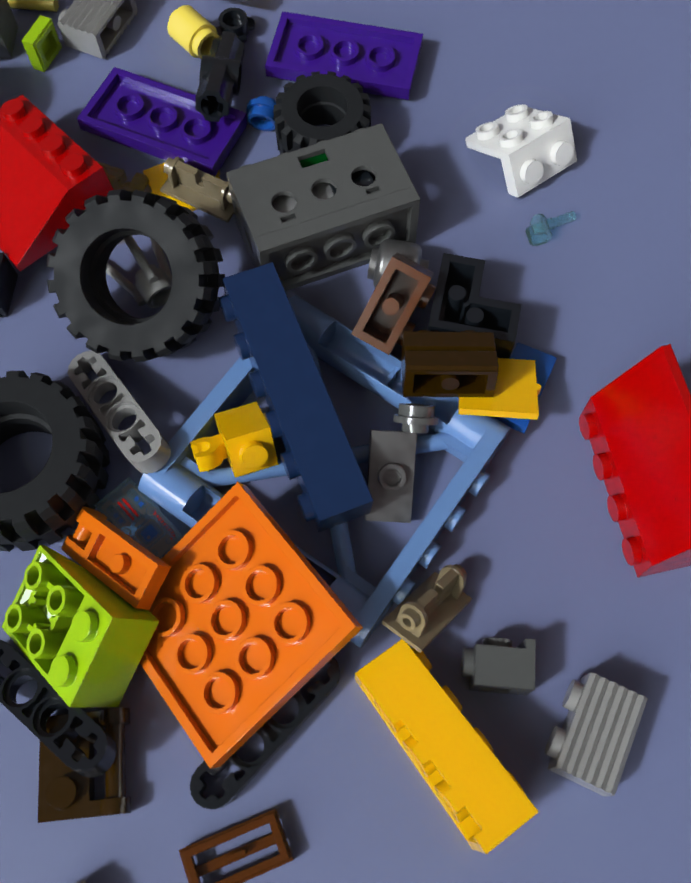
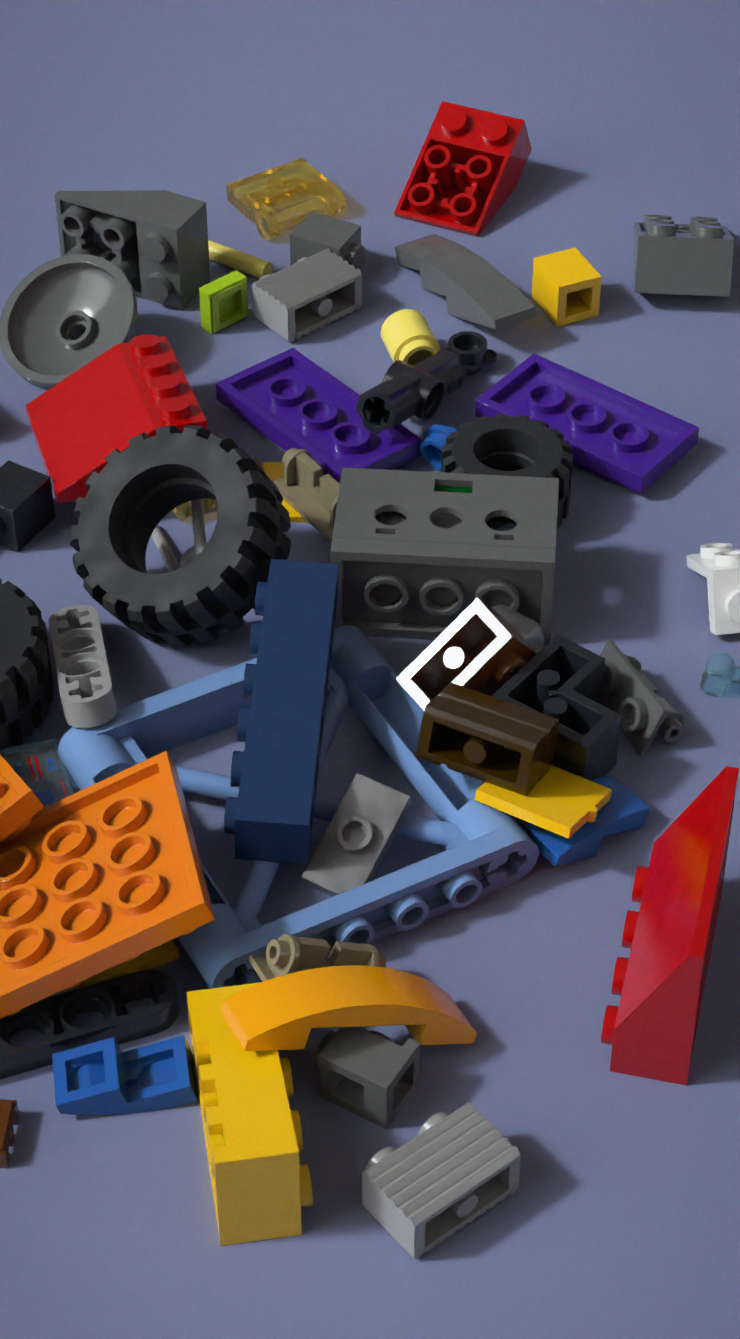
camera: 25 degrees right, 25 degrees down
yellow brick [190,401,278,478] -> none
dark grey plate [393,403,439,433] -> none
none -> blue slope [52,1035,198,1116]
none -> light orange slope [220,965,477,1051]
none -> dark grey hinge [600,640,684,755]

